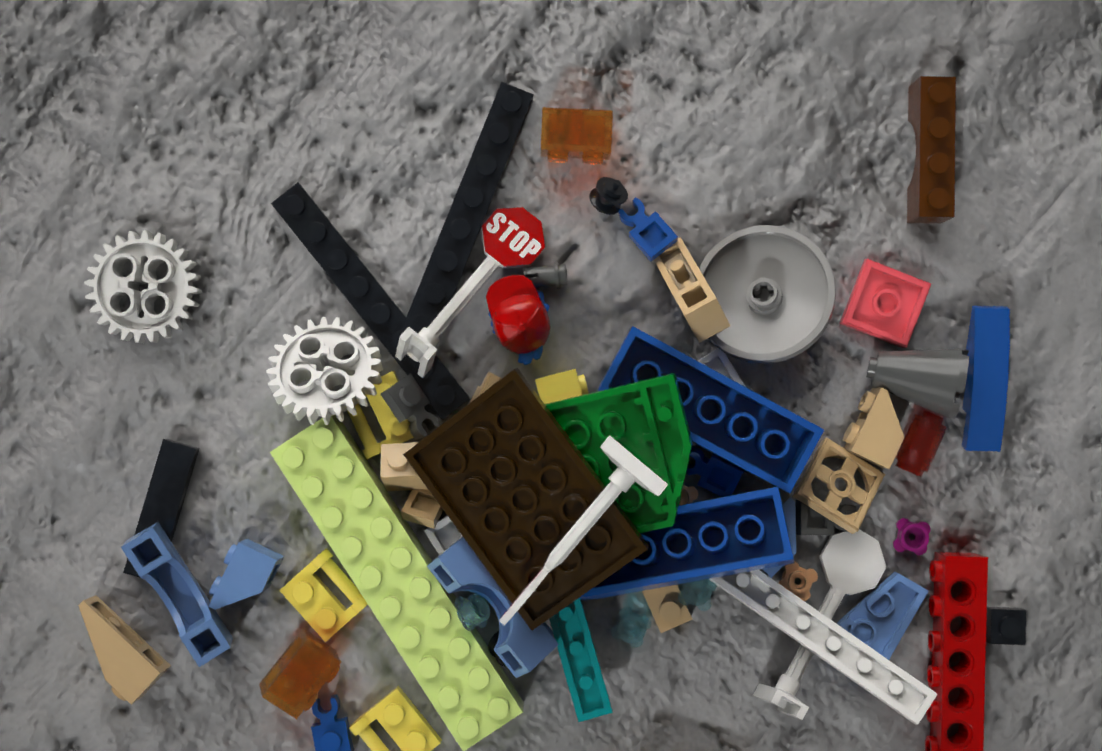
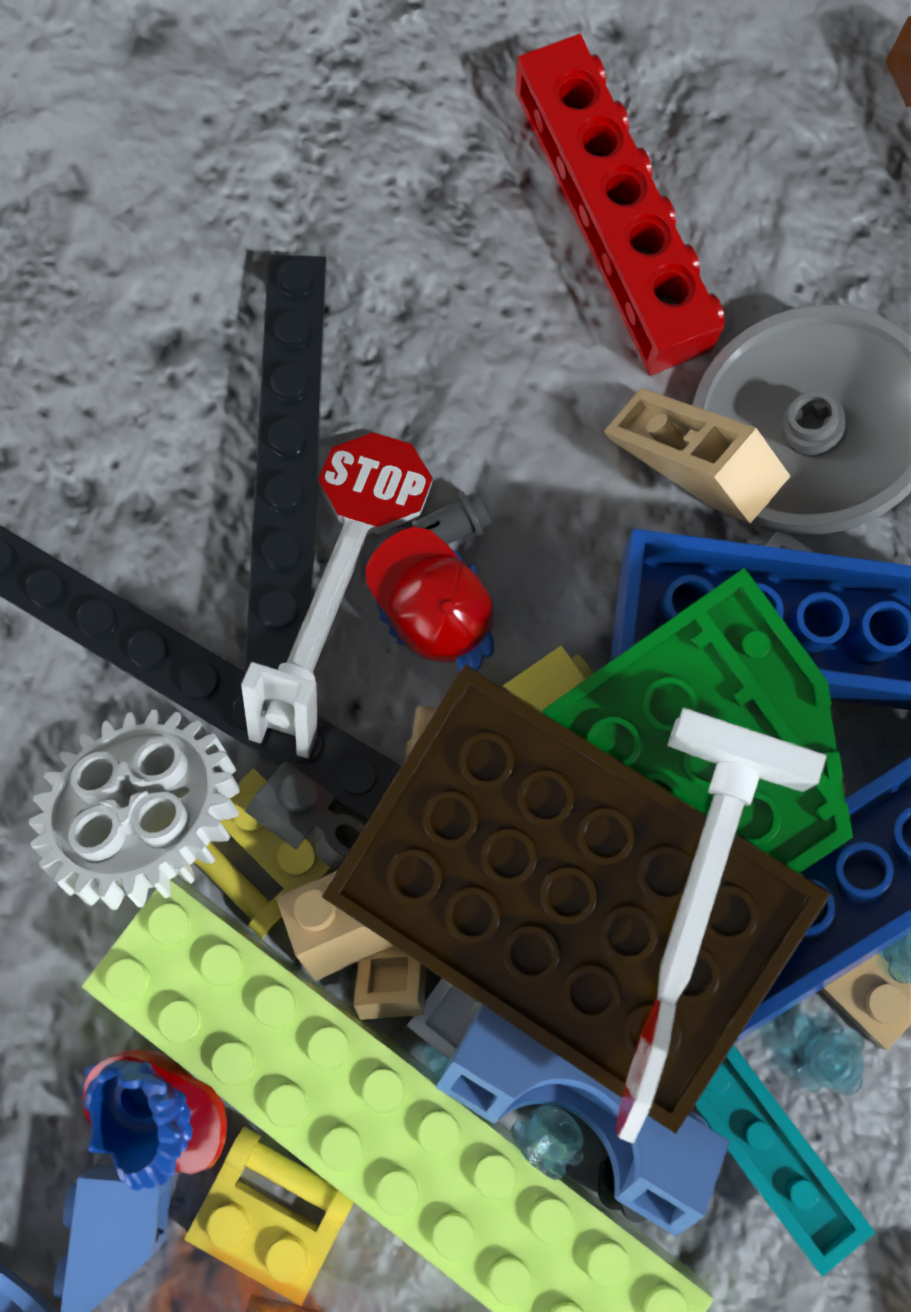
camera: 20 degrees left, 10 degrees down
clear orange brick [541,107,613,164] -> none
black wheel [589,177,628,215] -> none
blue plate [618,197,678,262] -> none
blue plate [686,446,744,497] -> none
none -> blue hair [78,1049,227,1191]
none -> red brick [515,33,725,376]

